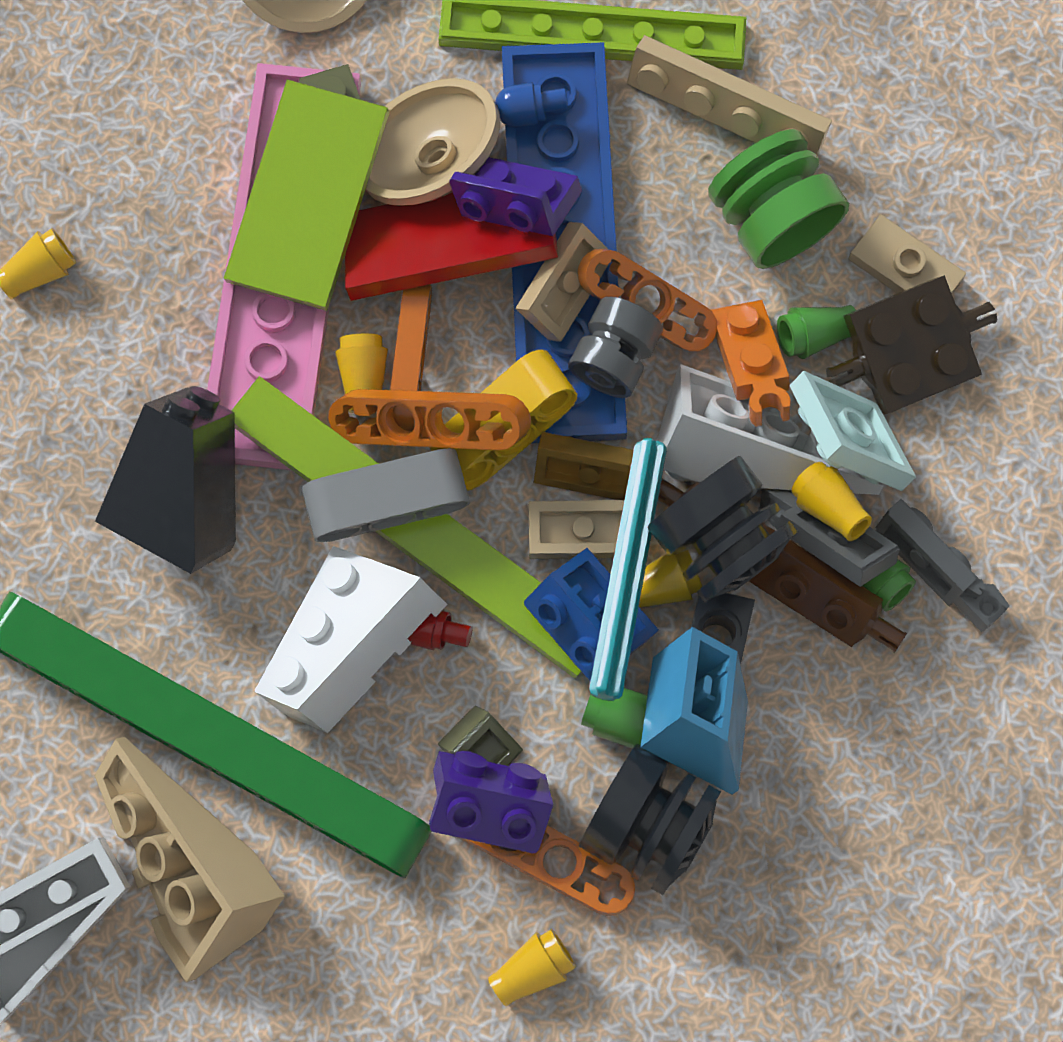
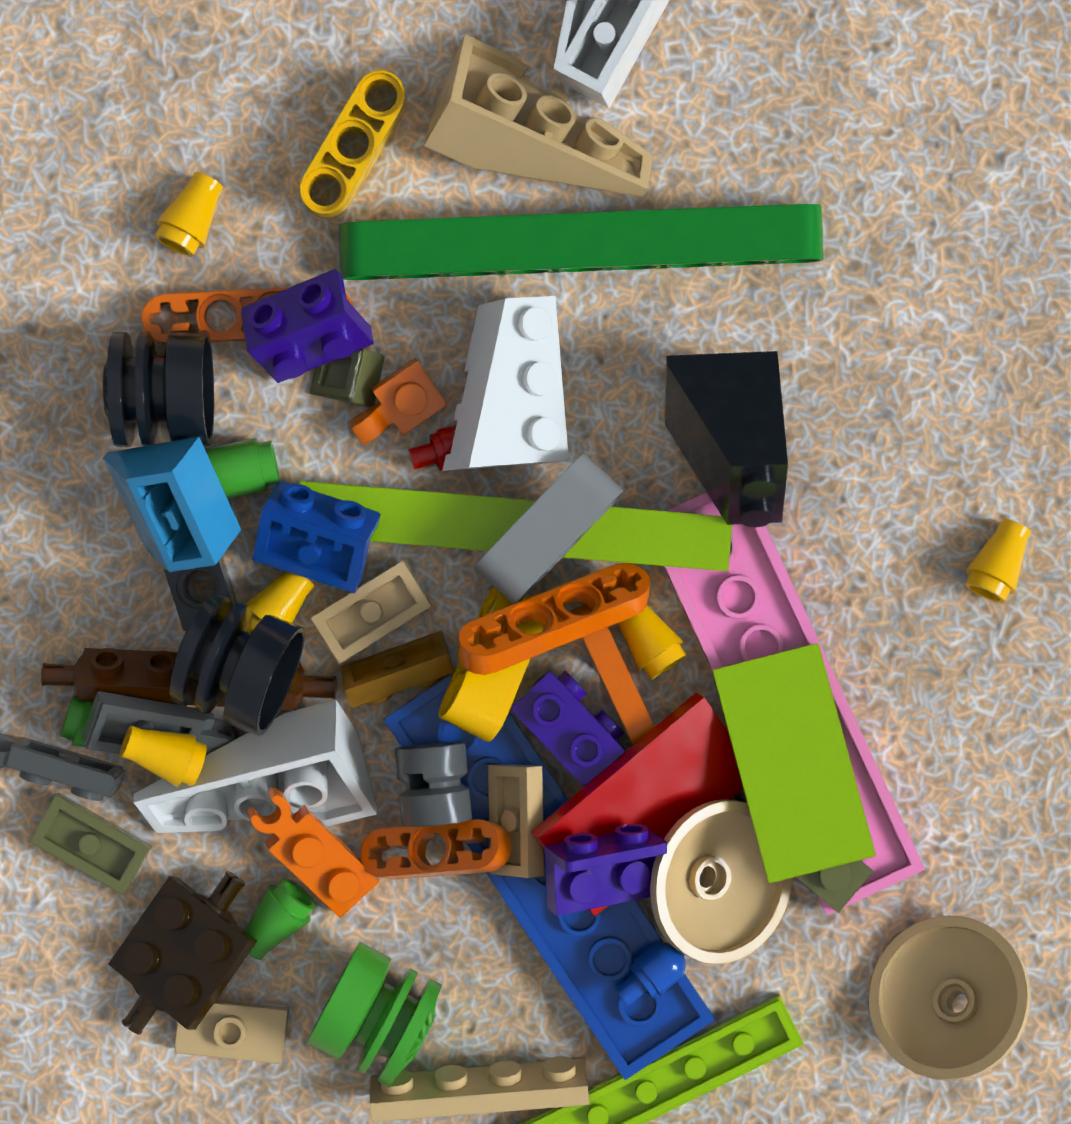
camera: 150 degrees right, 15 degrees up
teal axle [589,438,667,701] -> none
light aqua plate [789,371,916,491] -> none
none -> olive plate [29,793,153,895]
none -> yellow beam [300,70,407,219]
none -> orange plate [348,358,447,446]
none -> dark purple bracket [512,668,625,786]

